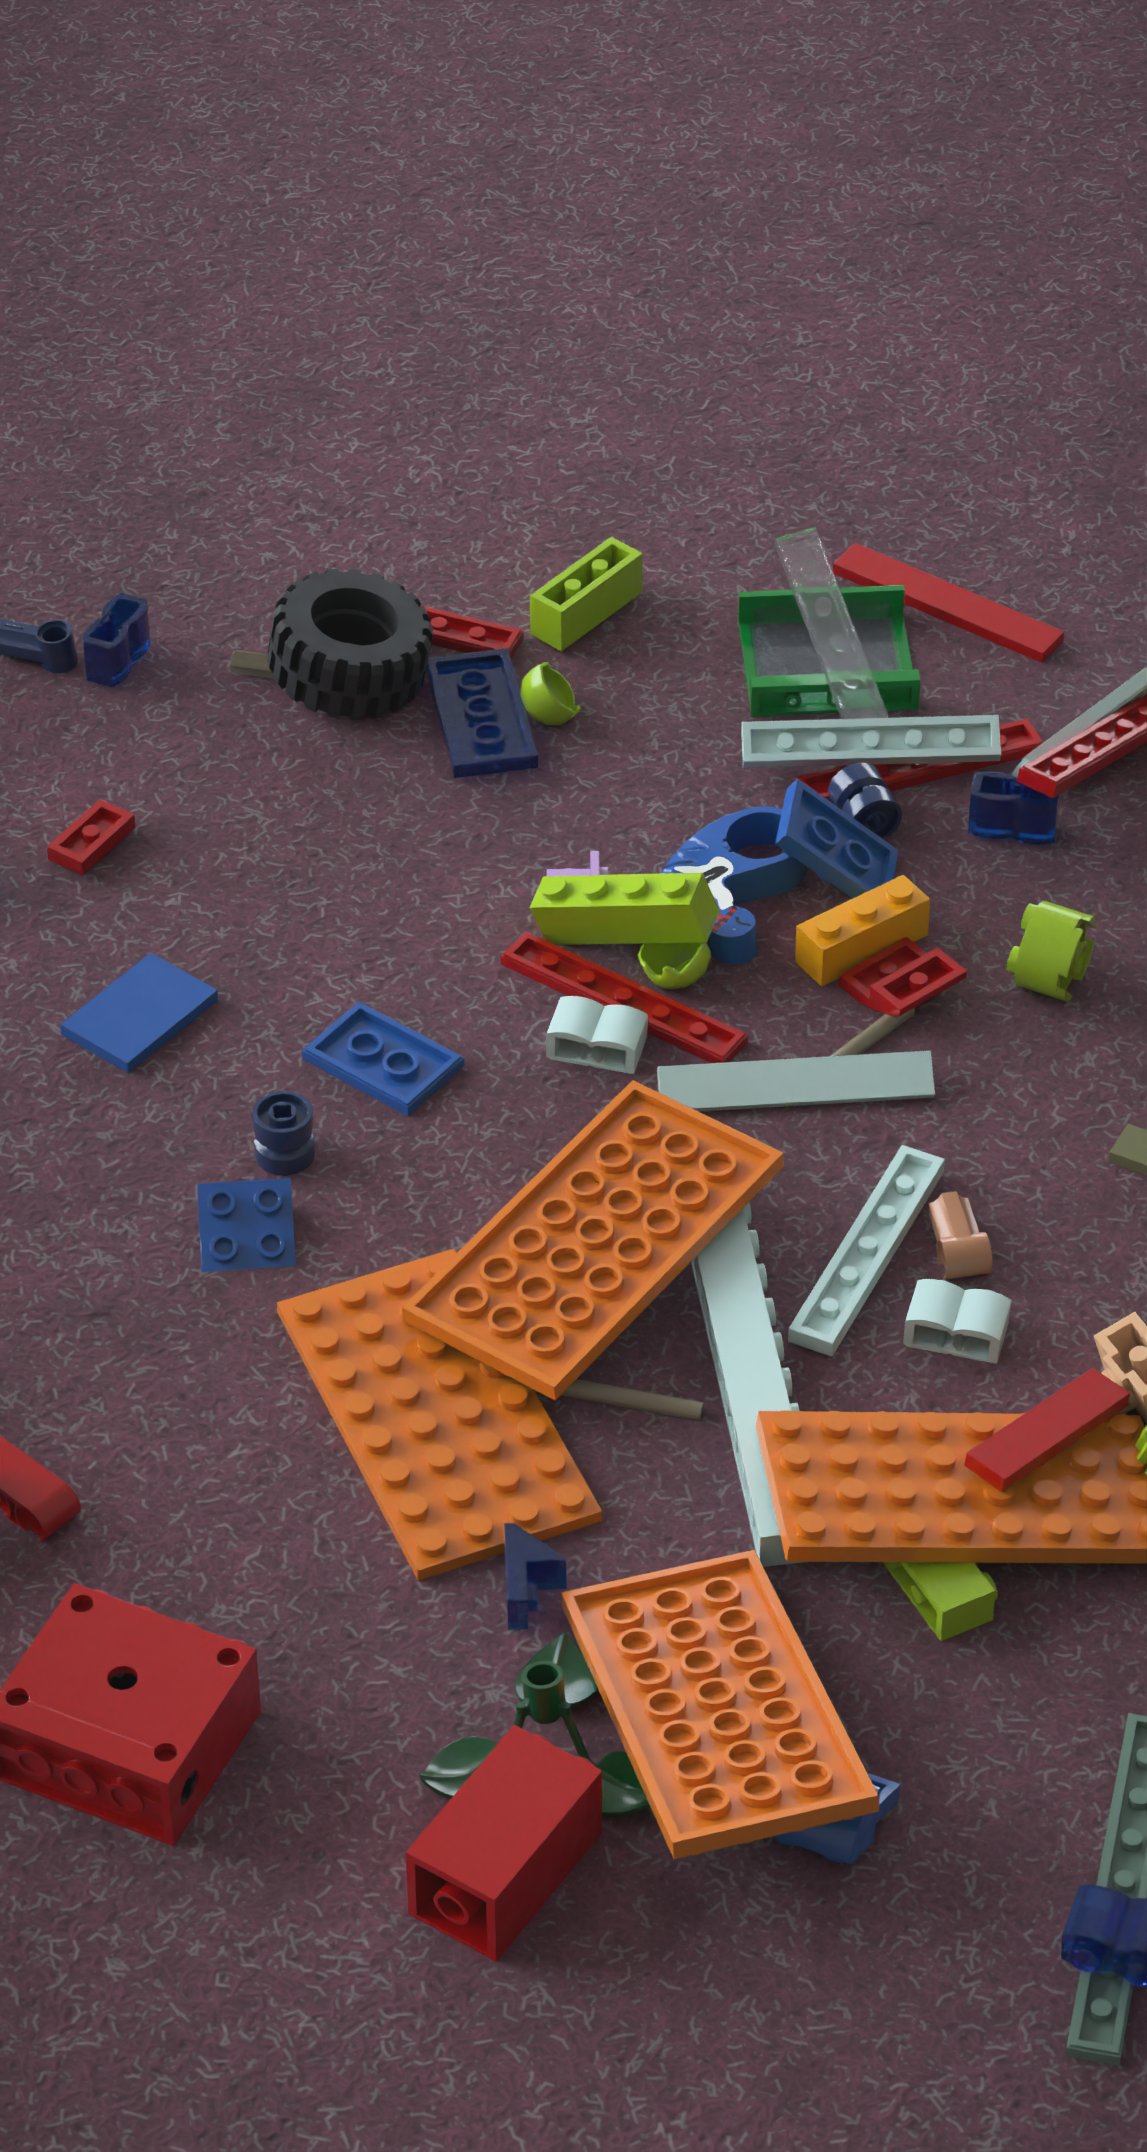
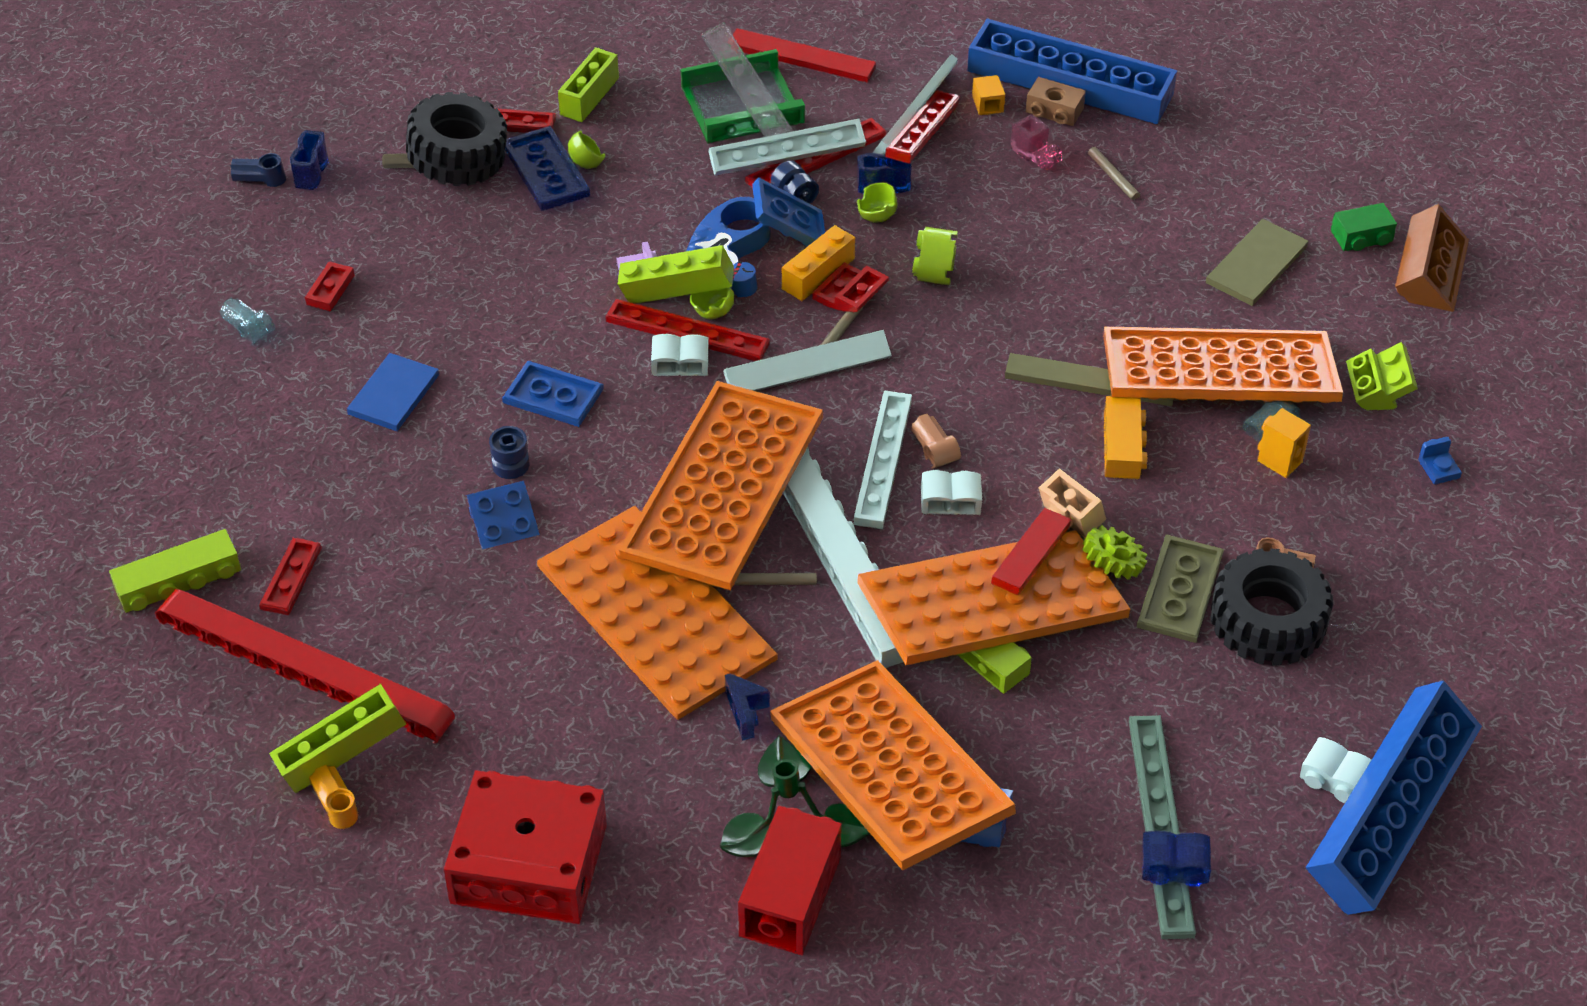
camera: 15 degrees left, 5 degrees up
none -> lime hair [857,183,898,223]

